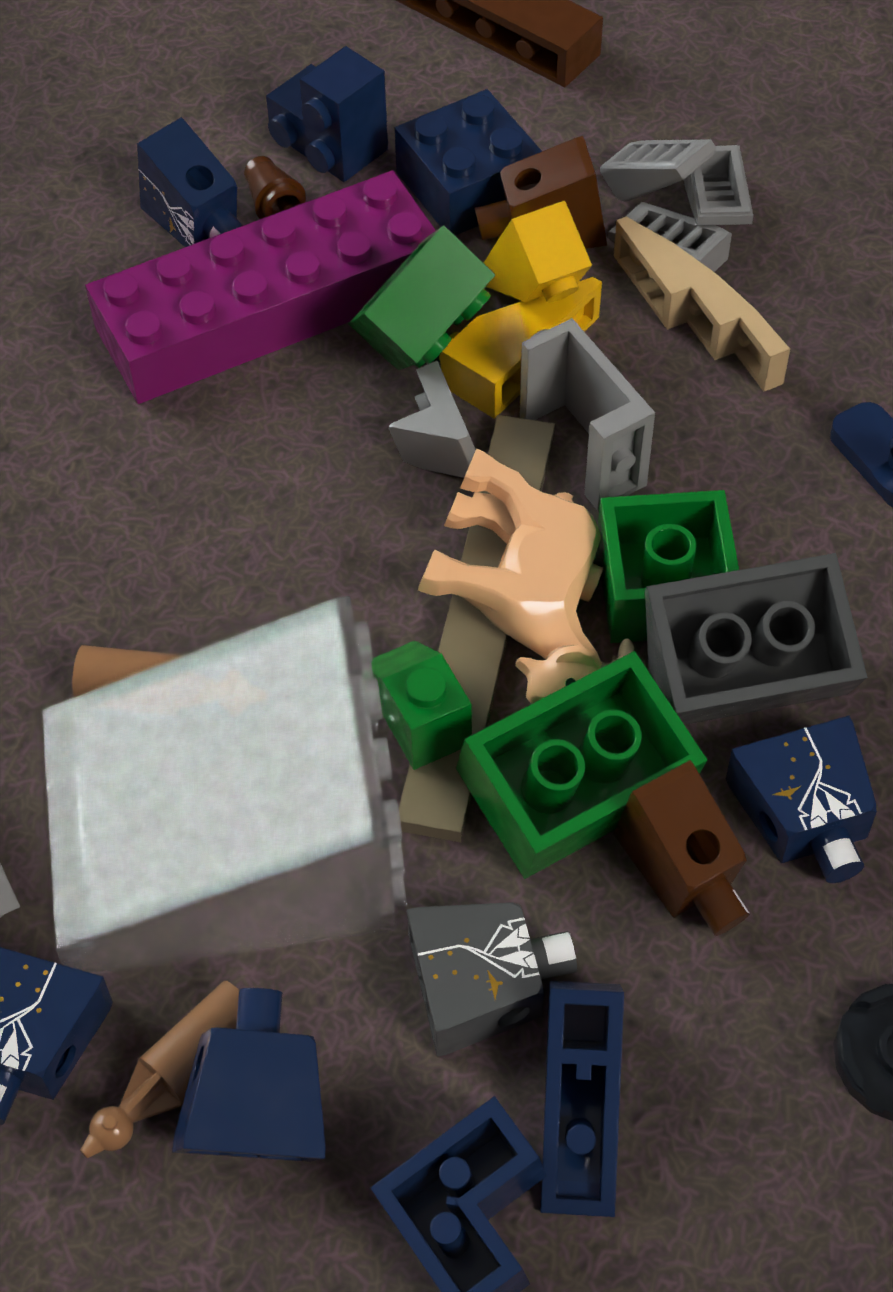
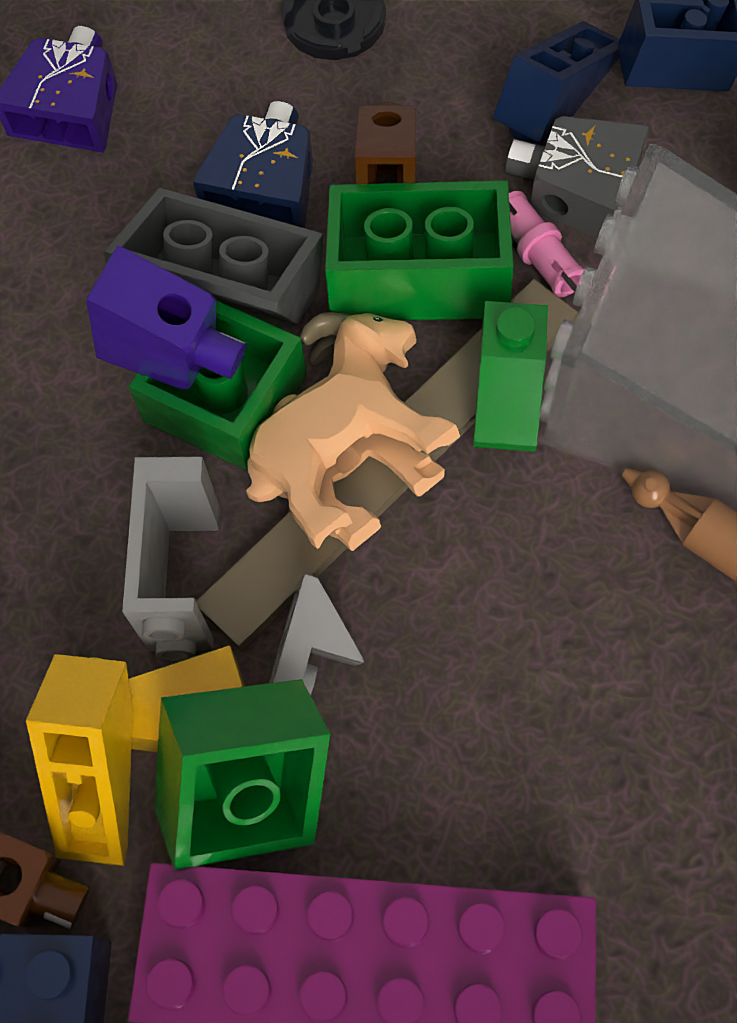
camera: 145 degrees left, 10 degrees up
none -> dark purple torso [86,245,246,389]
none -> bright pink pin [509,191,587,298]

